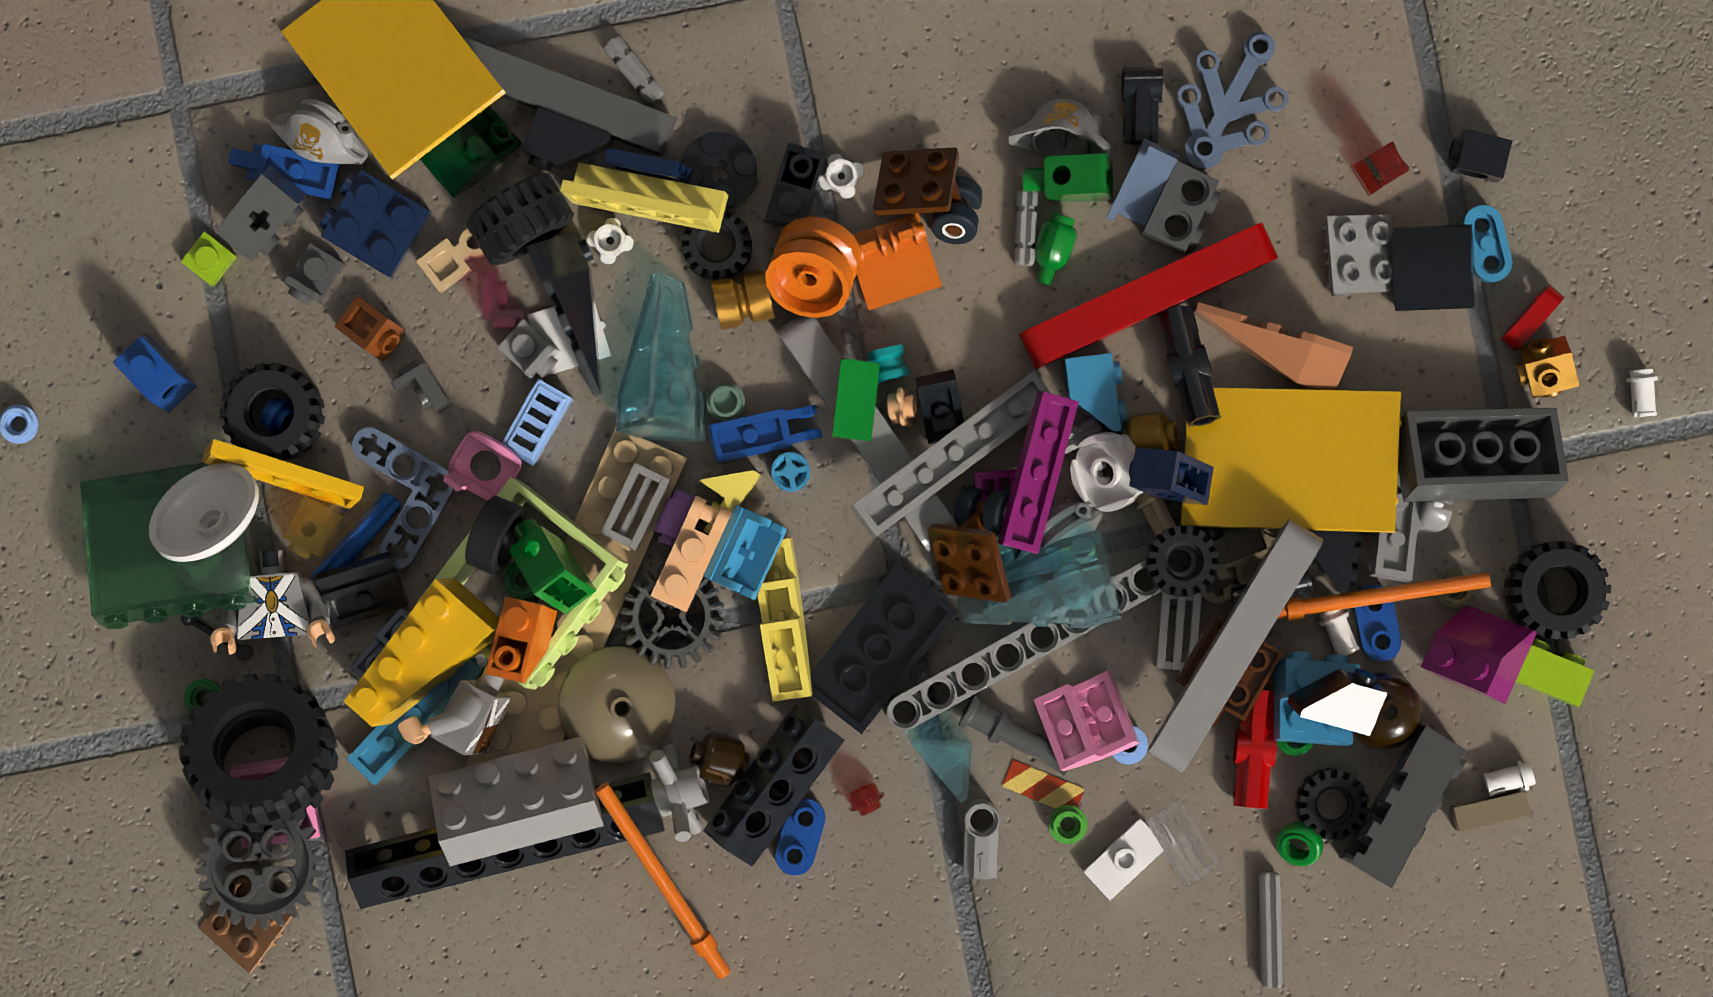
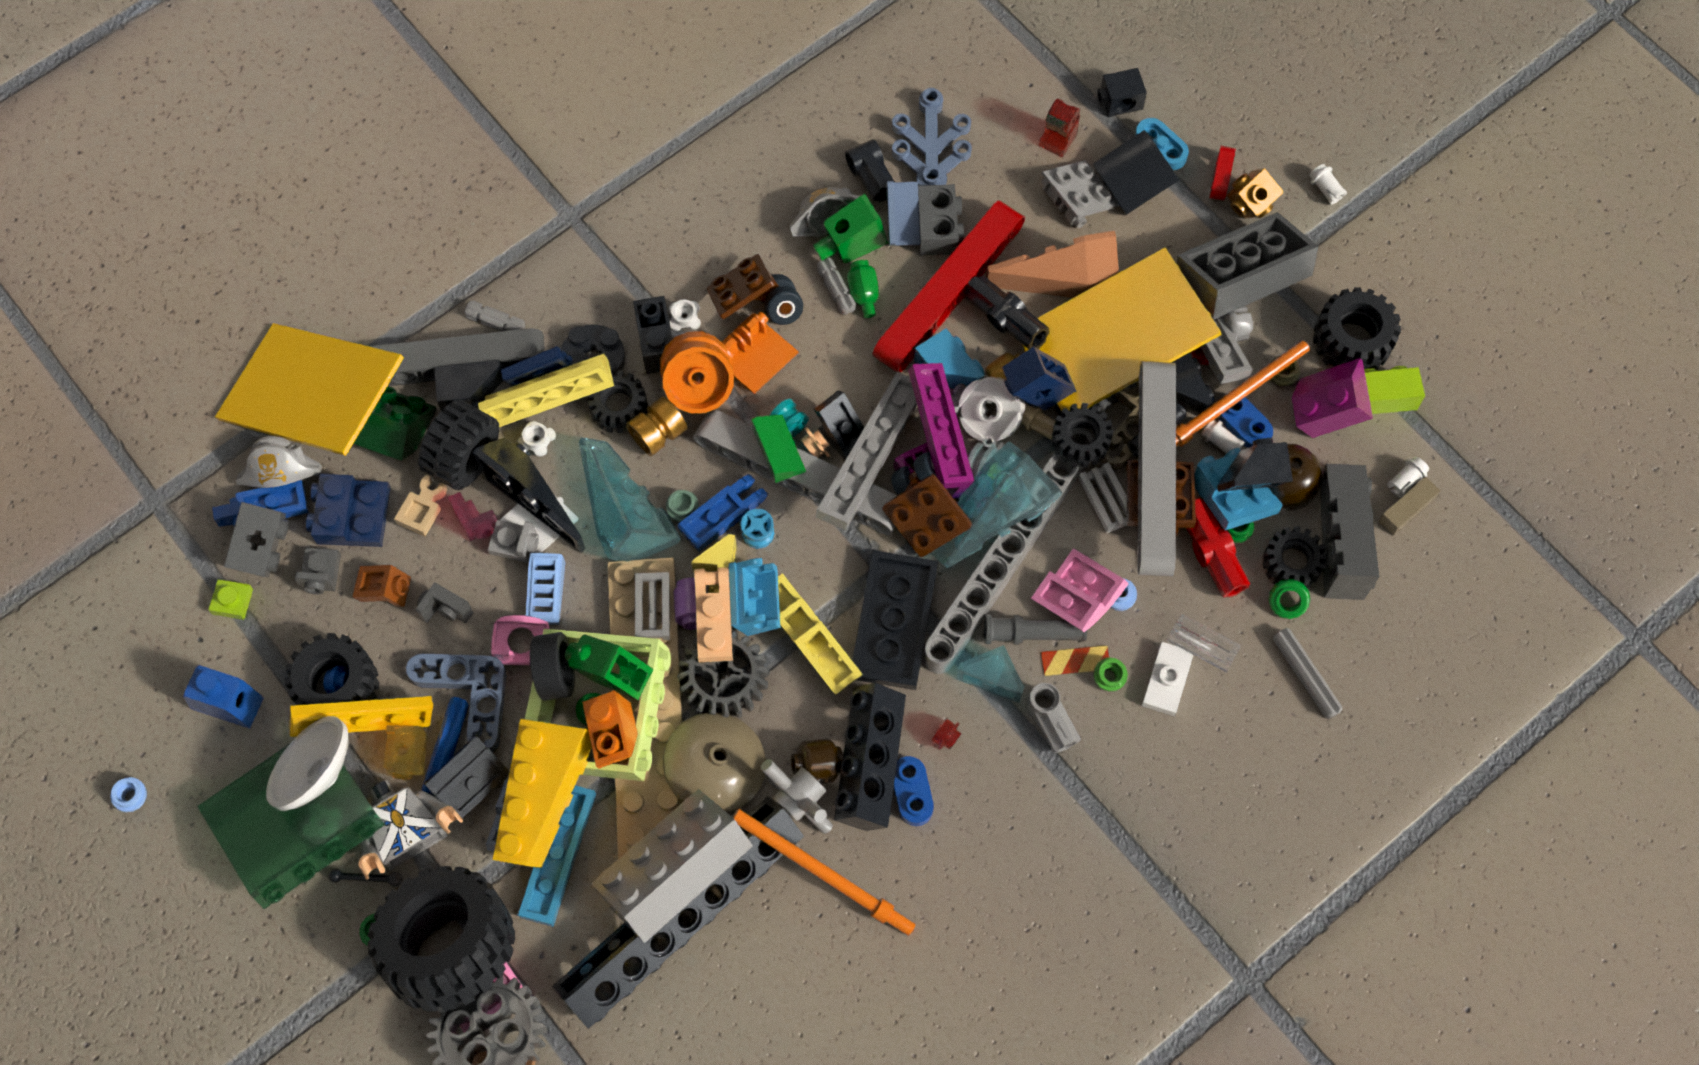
camera: 25 degrees left, 20 degrees down
light grey torso [398,662,511,755] -> none

